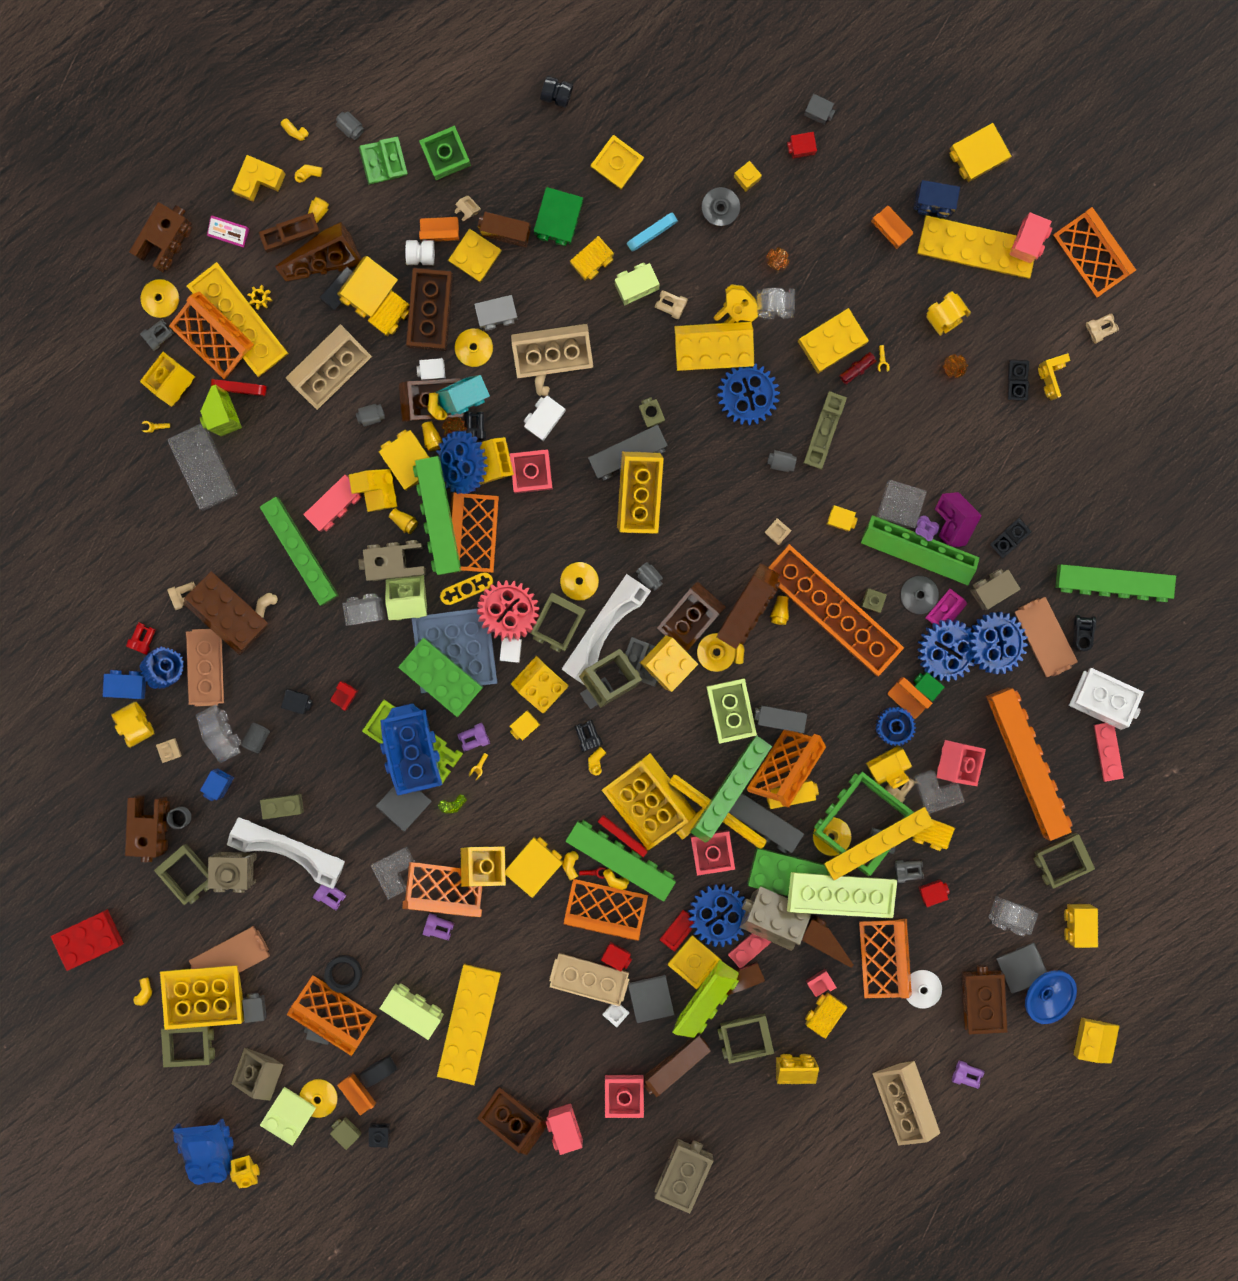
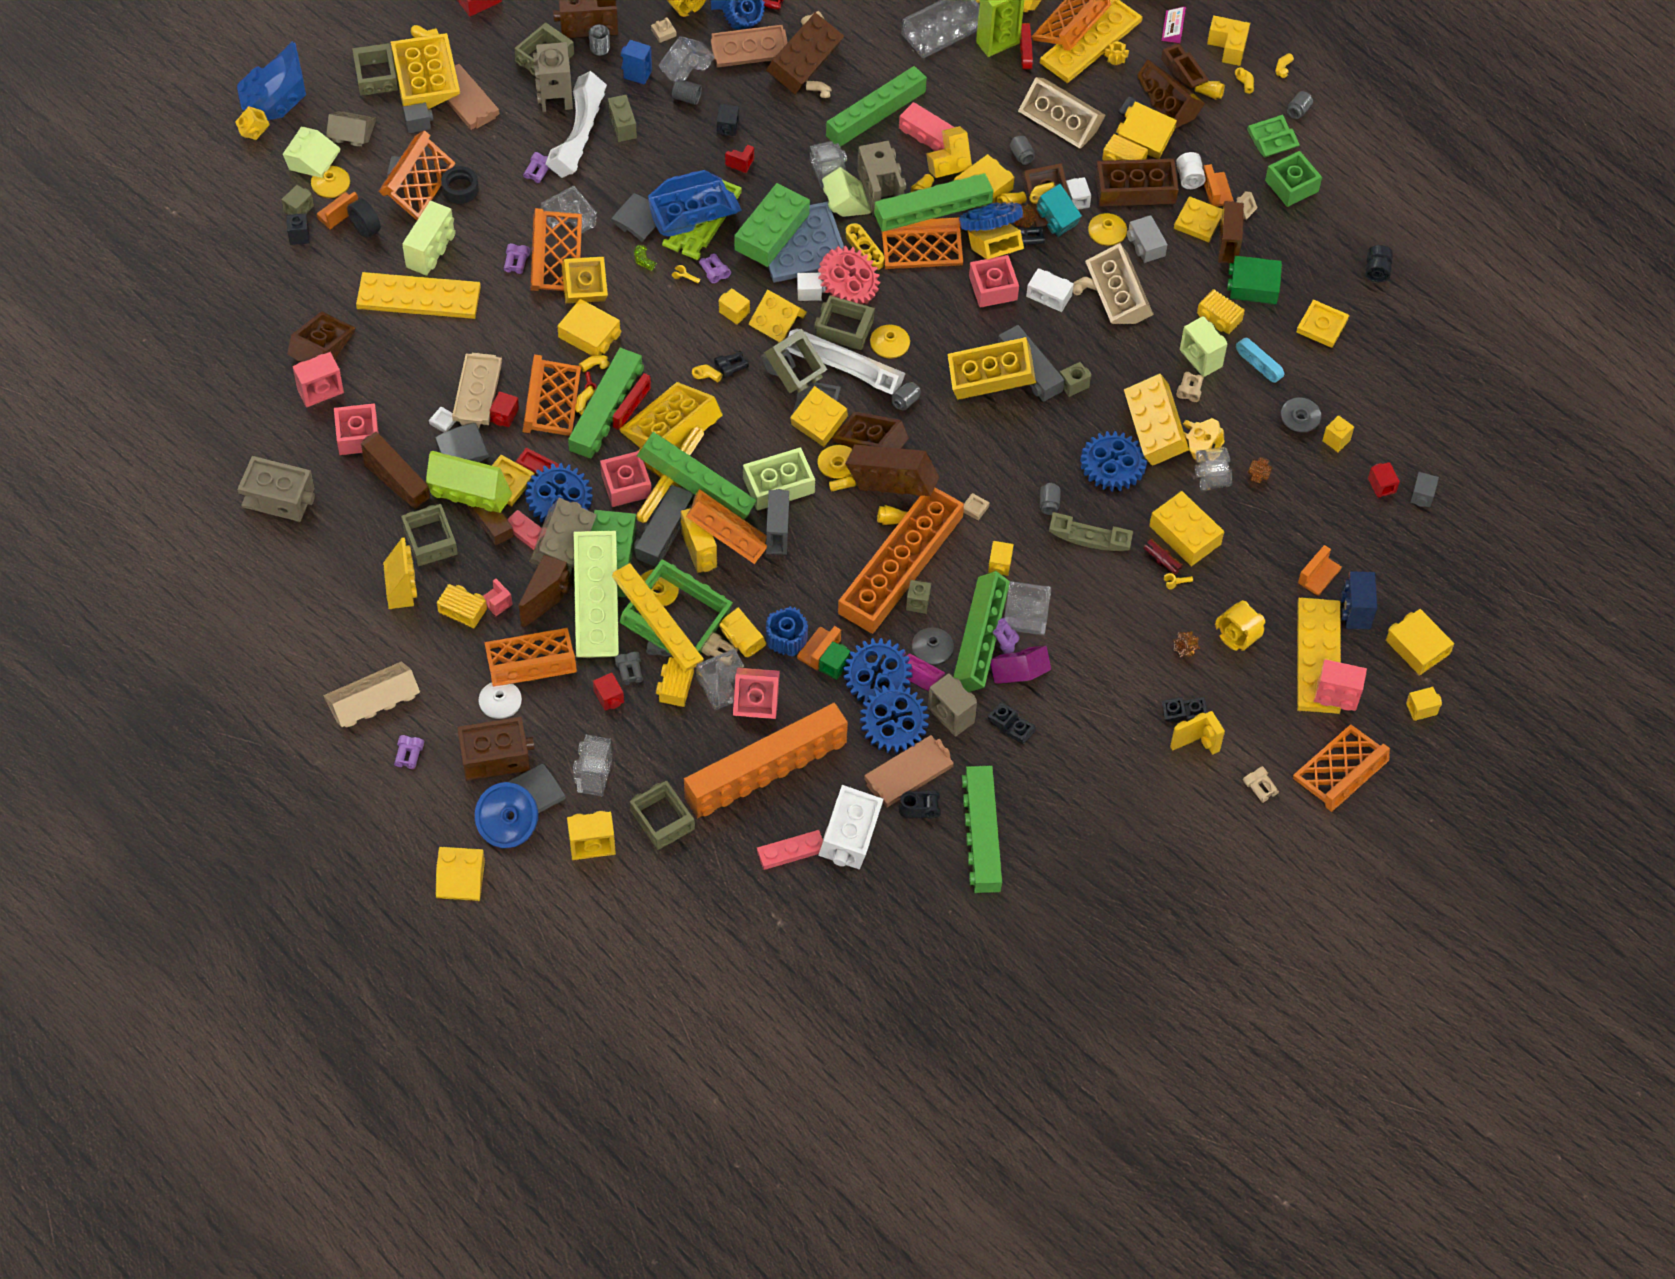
camera: 70 degrees right, 30 degrees down
none -> yellow brick [1406,687,1442,721]

